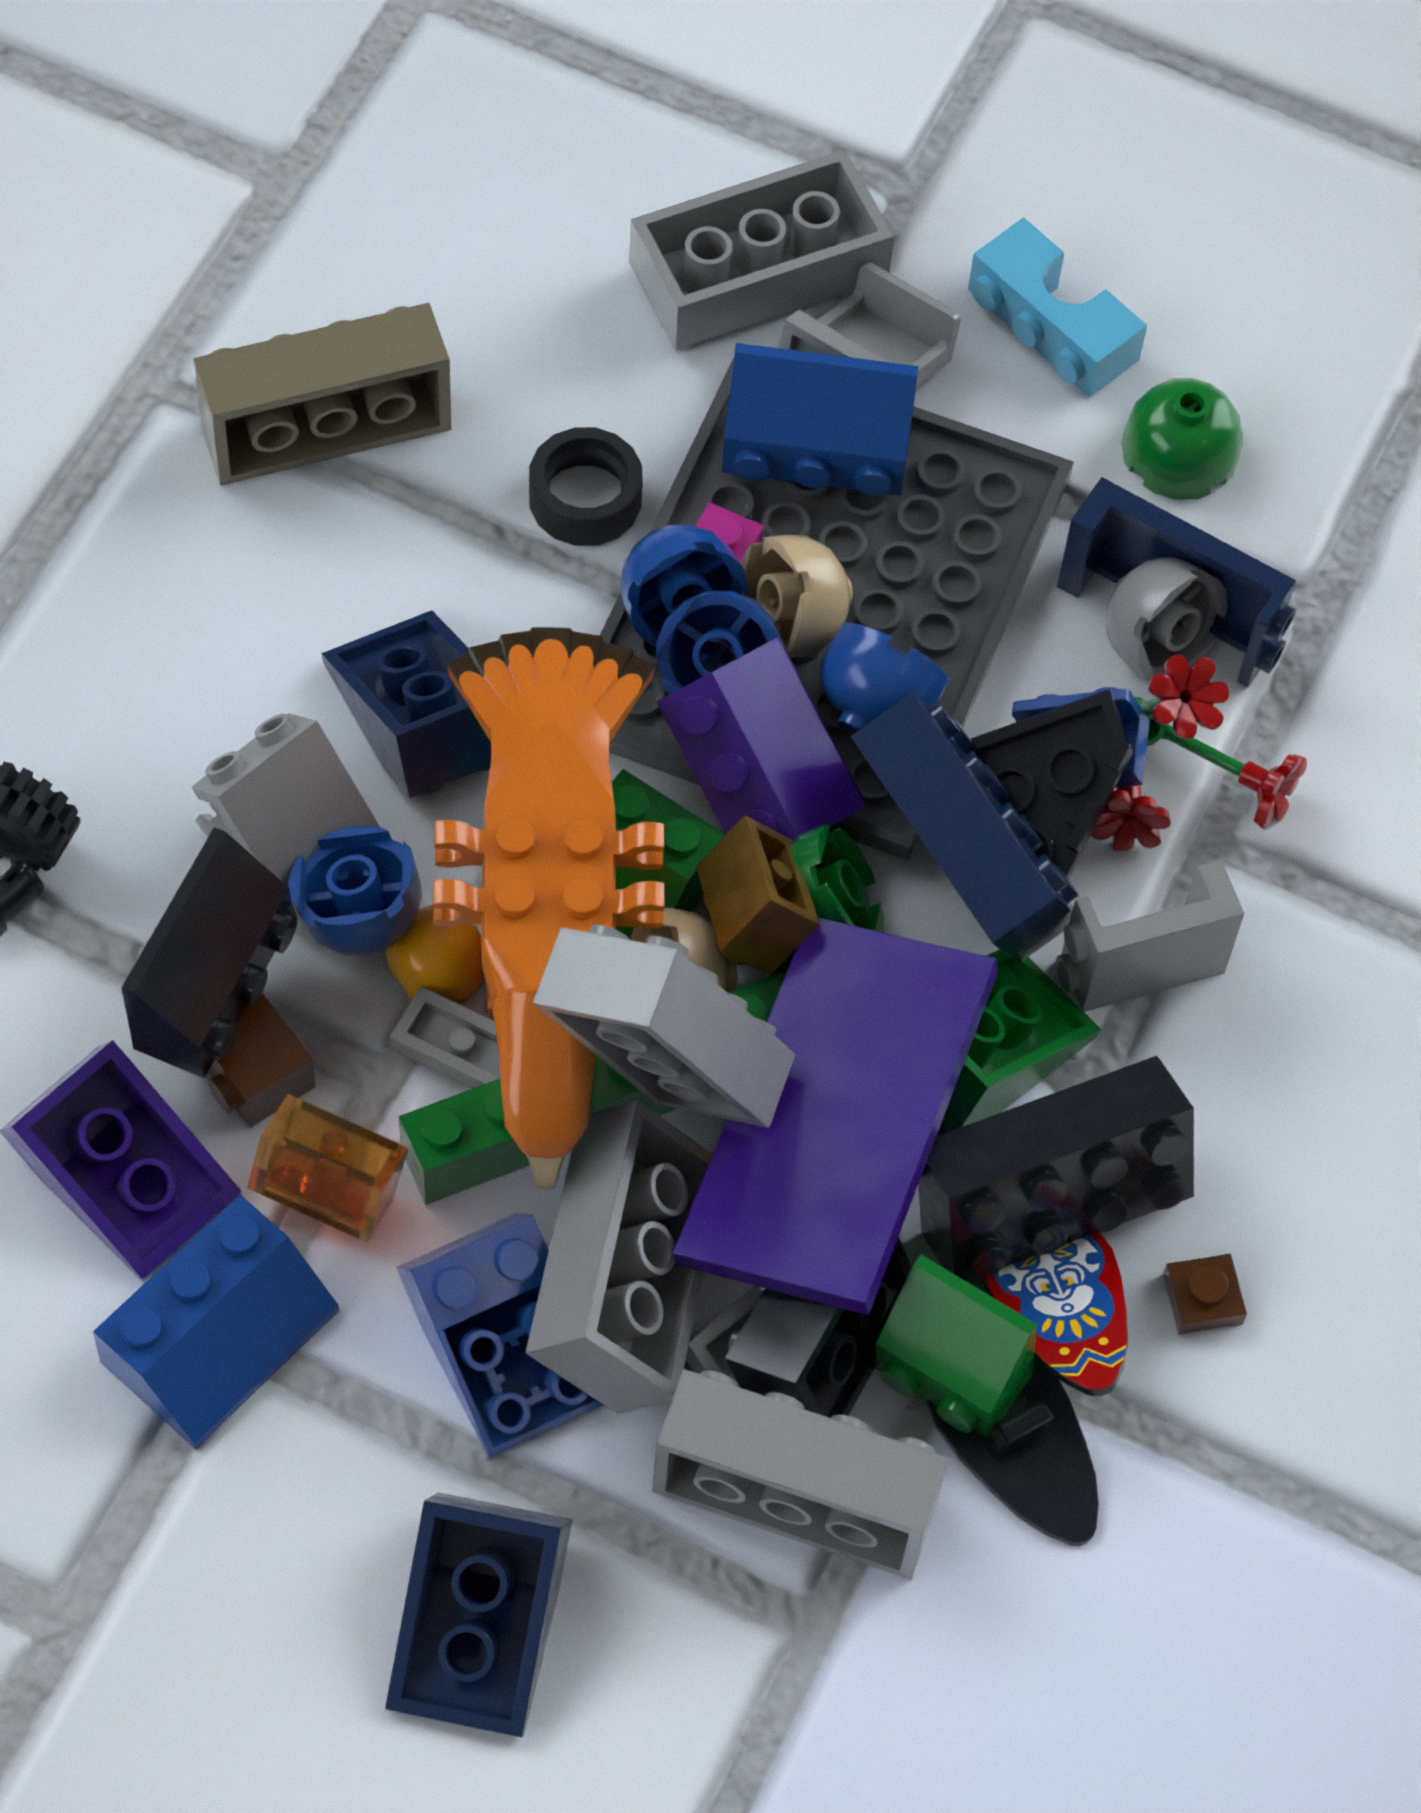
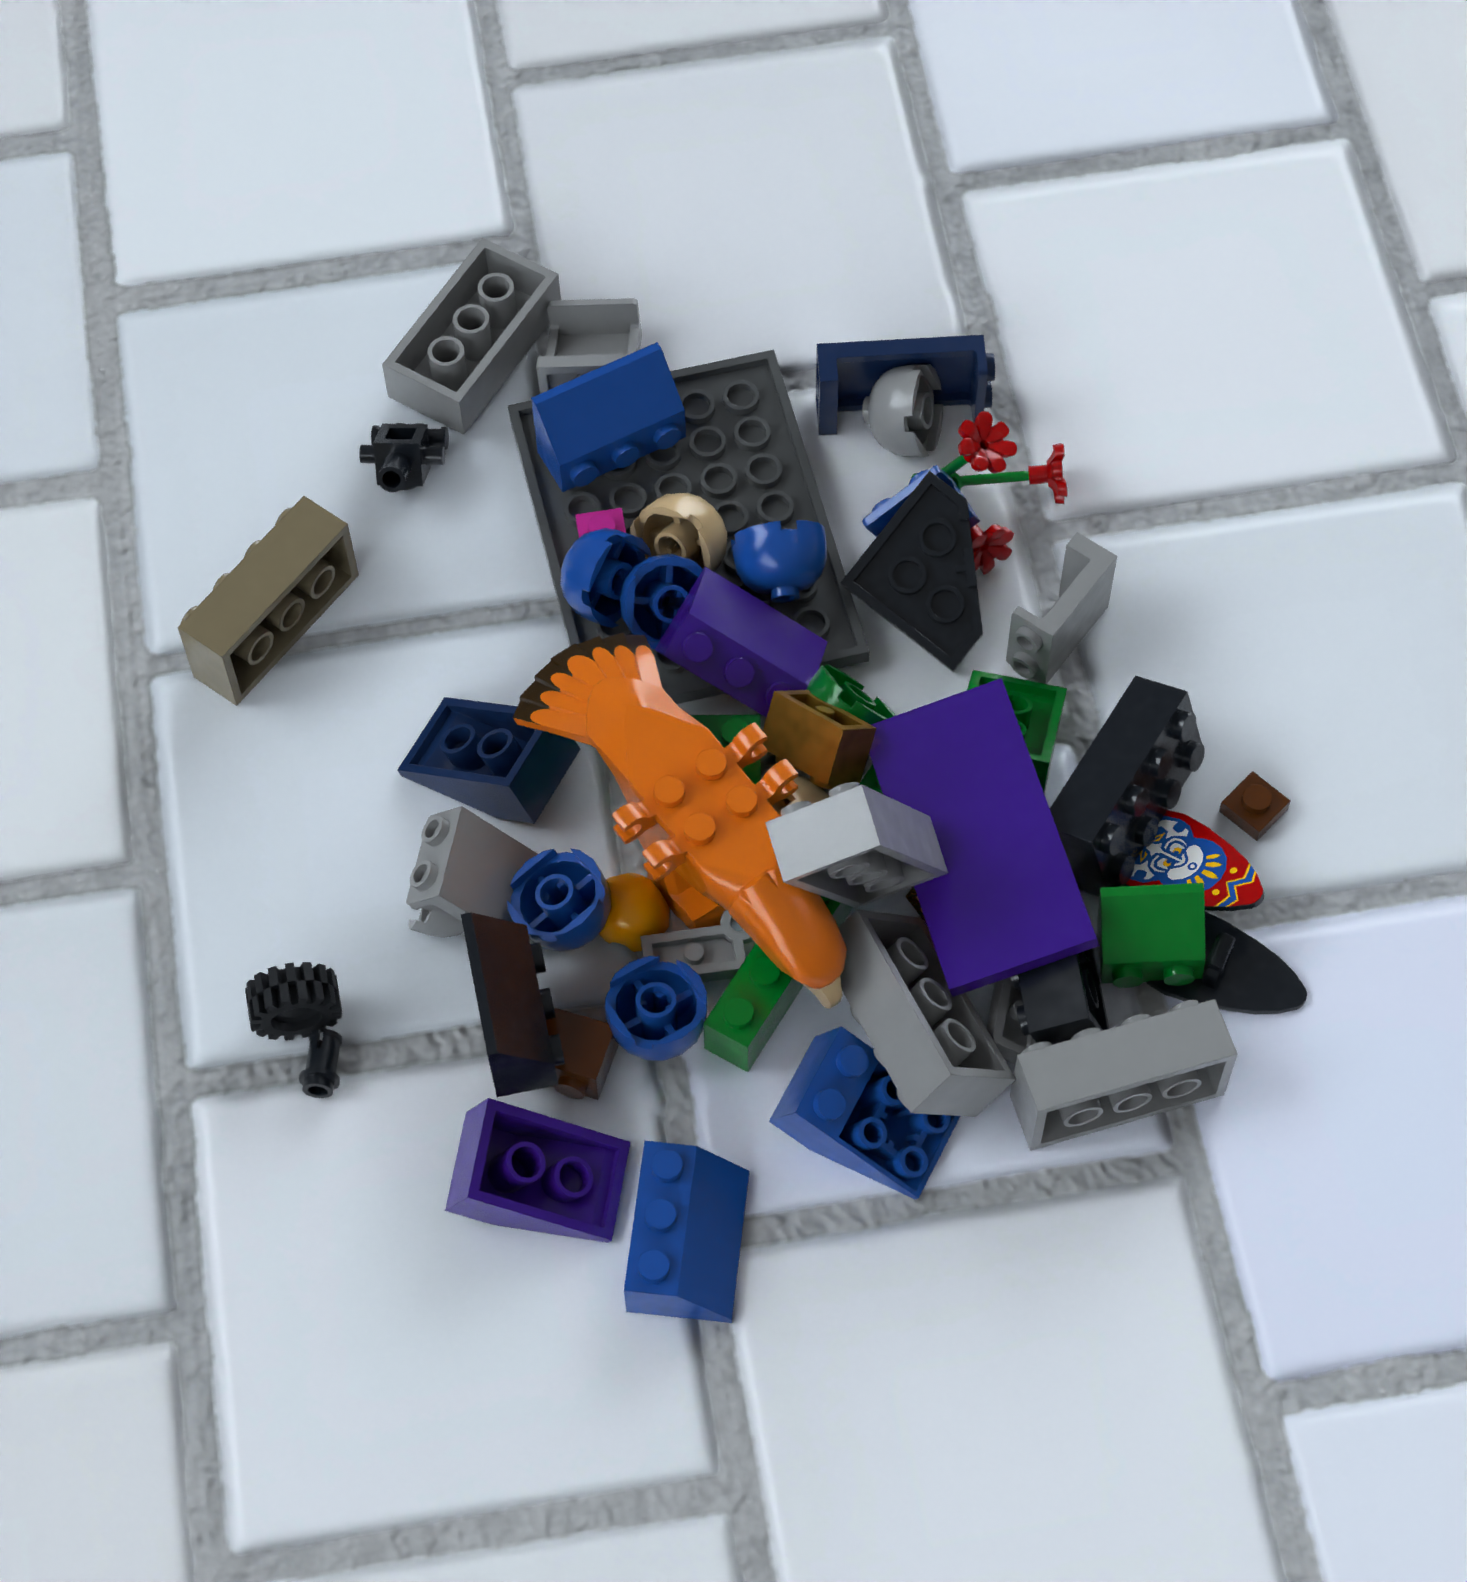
camera: 30 degrees left, 0 degrees up
clear orange brick [247,1094,408,1243] -> none
dark blue slope [385,1492,573,1737] -> none
black tyre [529,427,643,546] -> none
dark blue brick [850,691,1079,963] -> none
medium azure arch [968,217,1147,397] -> none
green cylinder [1121,378,1243,500] -> none
none -> black piece [359,423,449,492]
none -> blue cylinder [605,956,707,1061]

